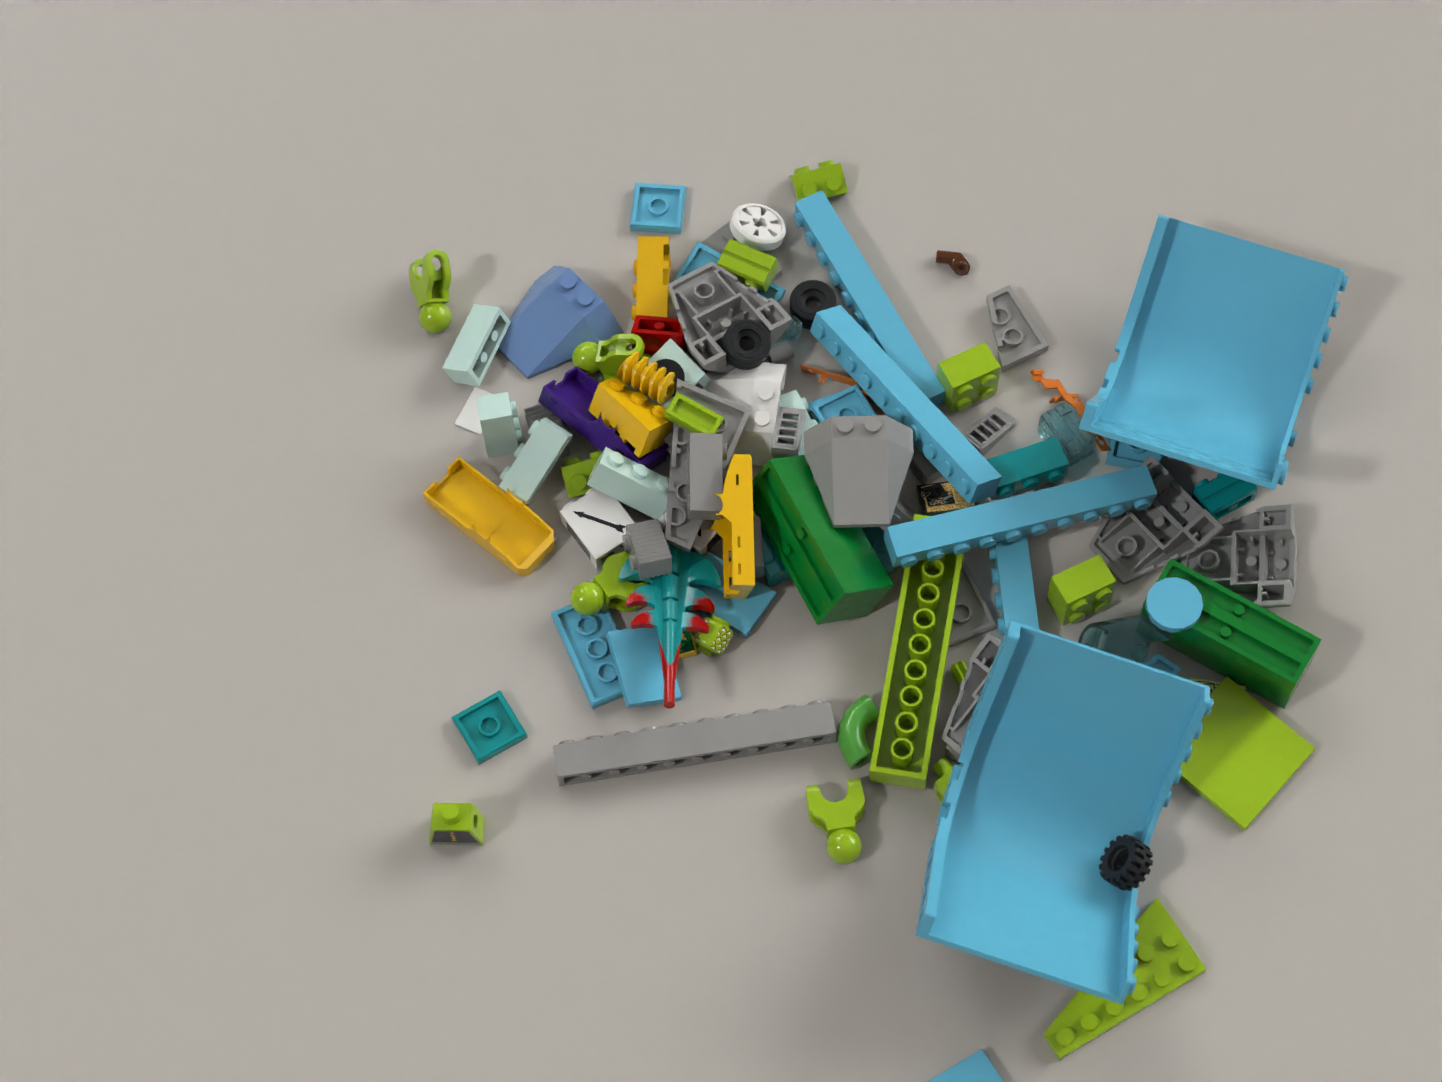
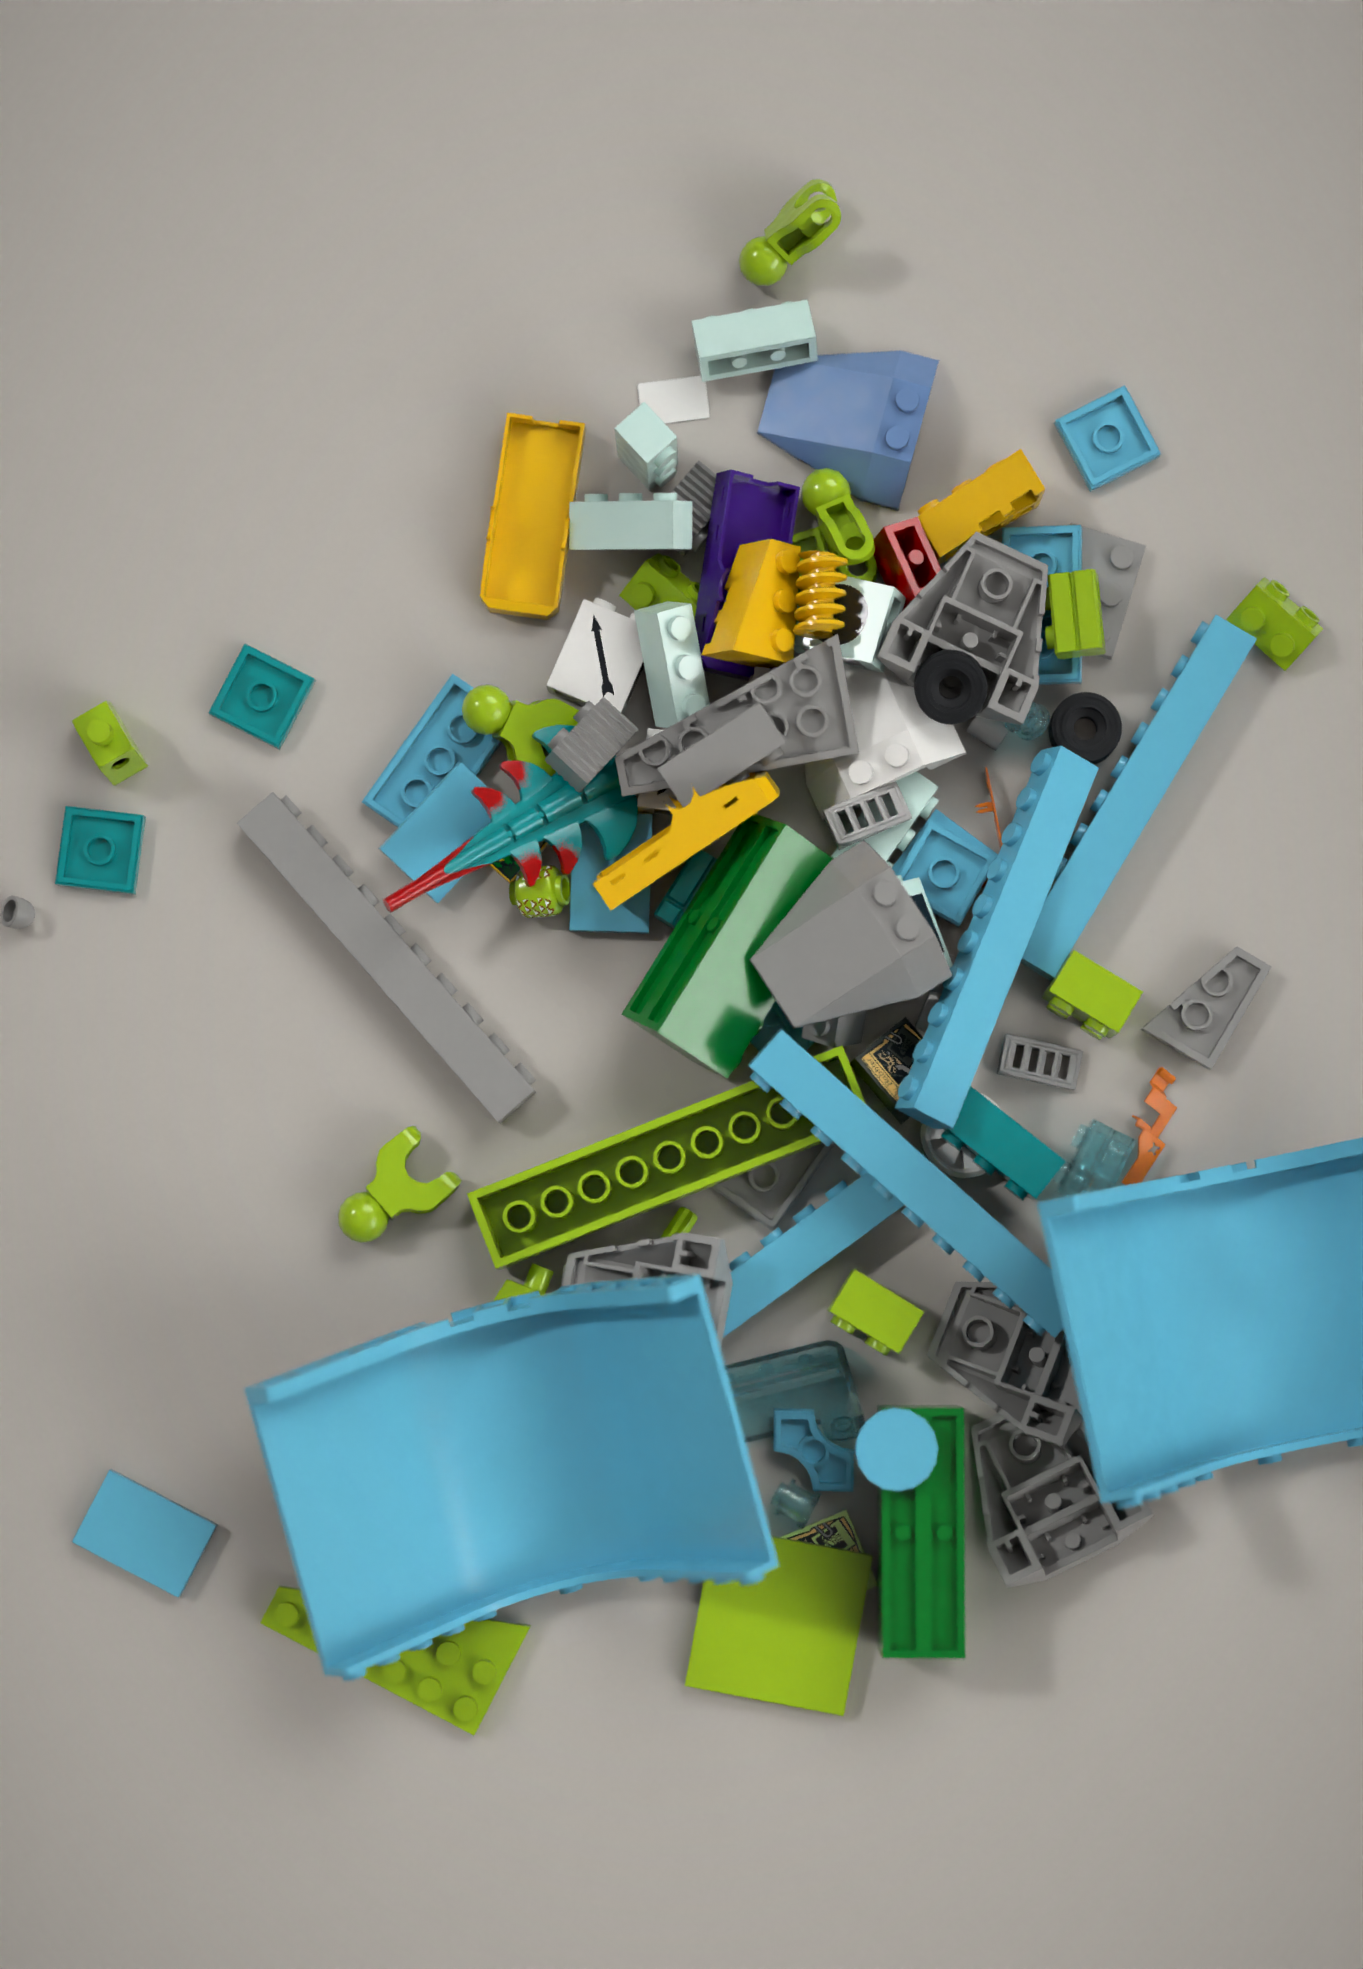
camera: 60 degrees right, 20 degrees up
lime tile [663,392,724,434] -> none
white wheel [730,203,787,251] -> none
dark grey tile [753,516,764,578] -> none
bright green cylinder [838,694,879,770] -> none
reddish brown arm [936,250,970,276] -> none
black tyre [1099,834,1153,891] -> none
none -> light grey hinge [0,896,35,929]
none -> teal tile [55,806,146,895]

